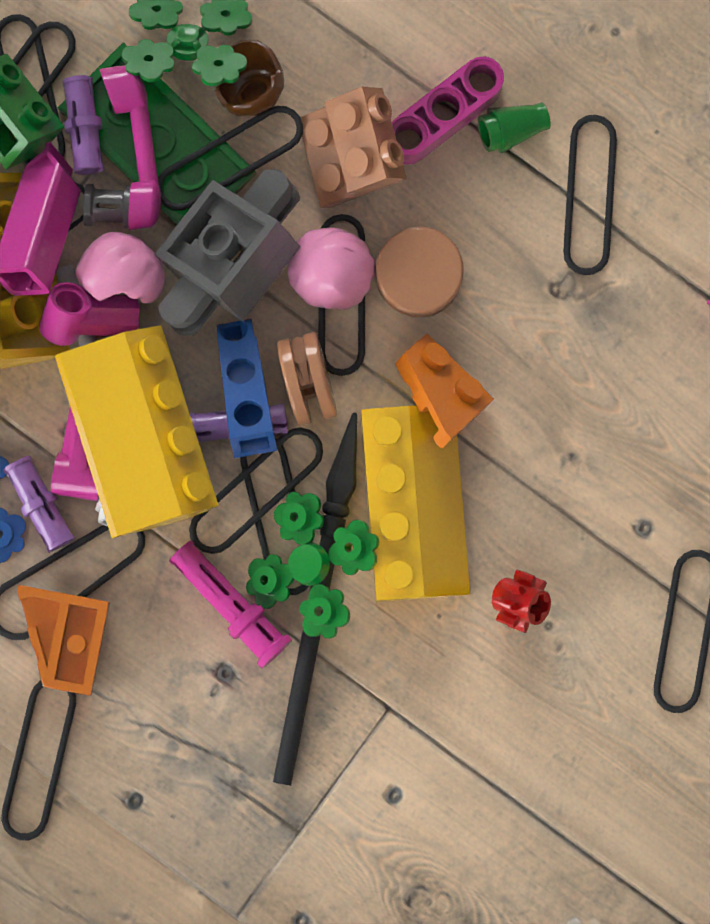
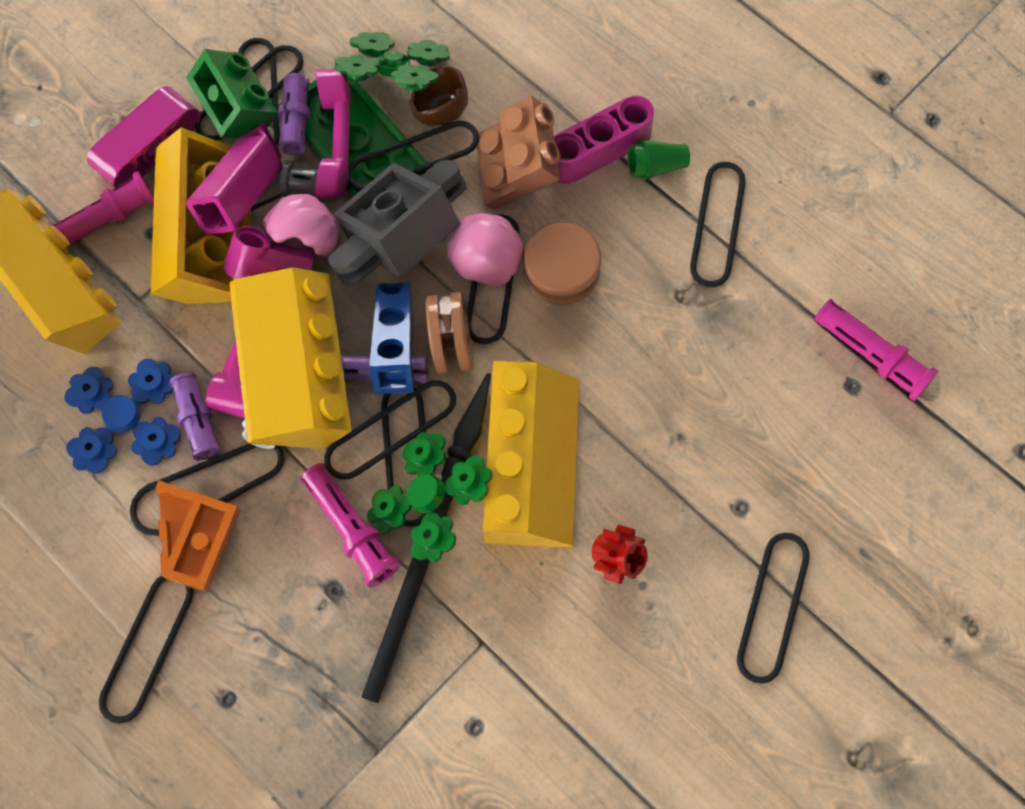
camera: 10 degrees right, 15 degrees down
orange wing [395,334,494,449] -> none

